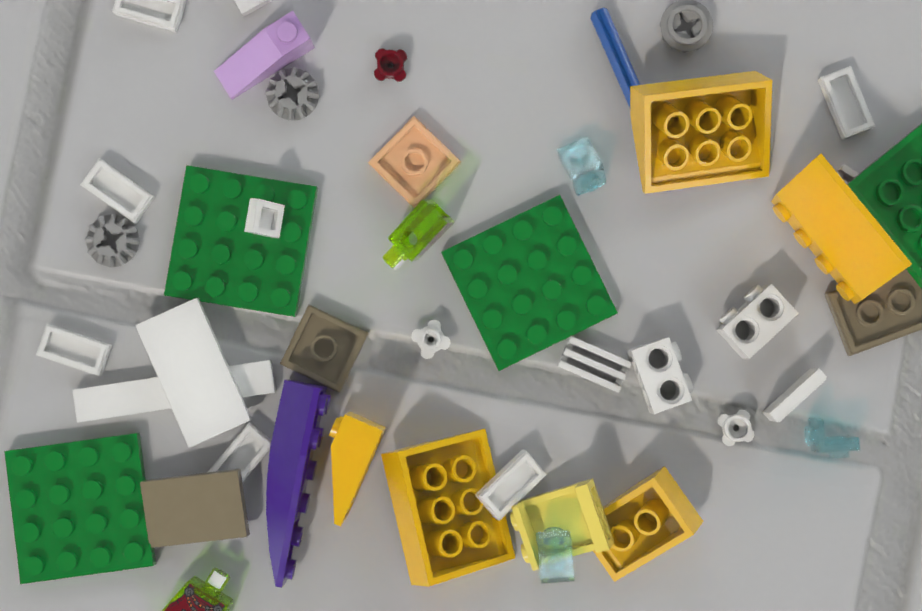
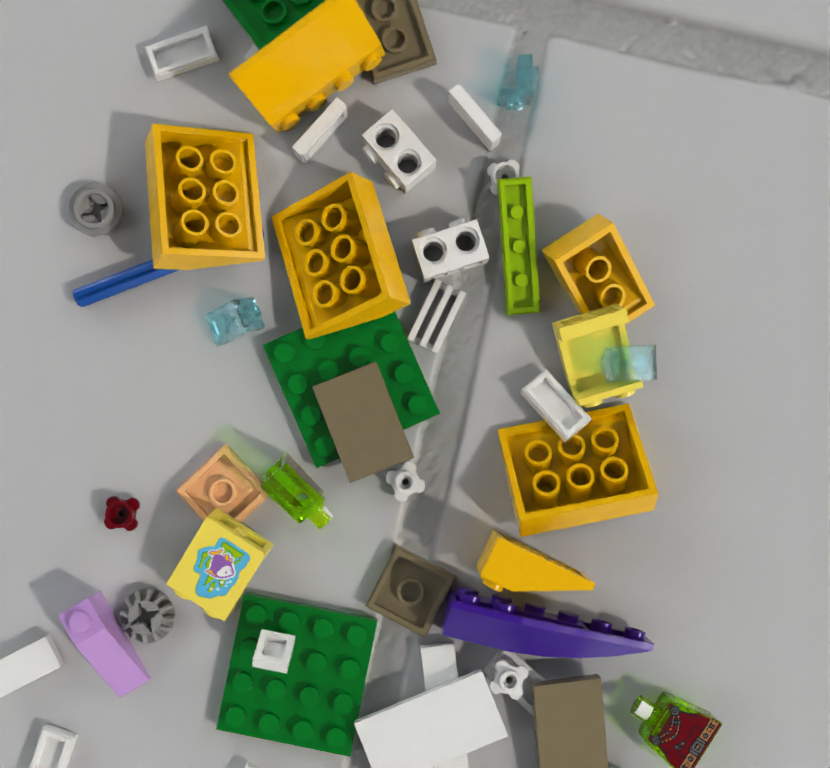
camera: 85 degrees left, 0 degrees up
none -> light yellow panel [166,508,274,621]
none -> yellow slope [271,172,411,339]
none -> white tile [292,97,348,164]
none -> dark tan tile [312,362,414,483]
none -> white plate [490,660,529,700]
none -> lime tile [497,176,541,315]

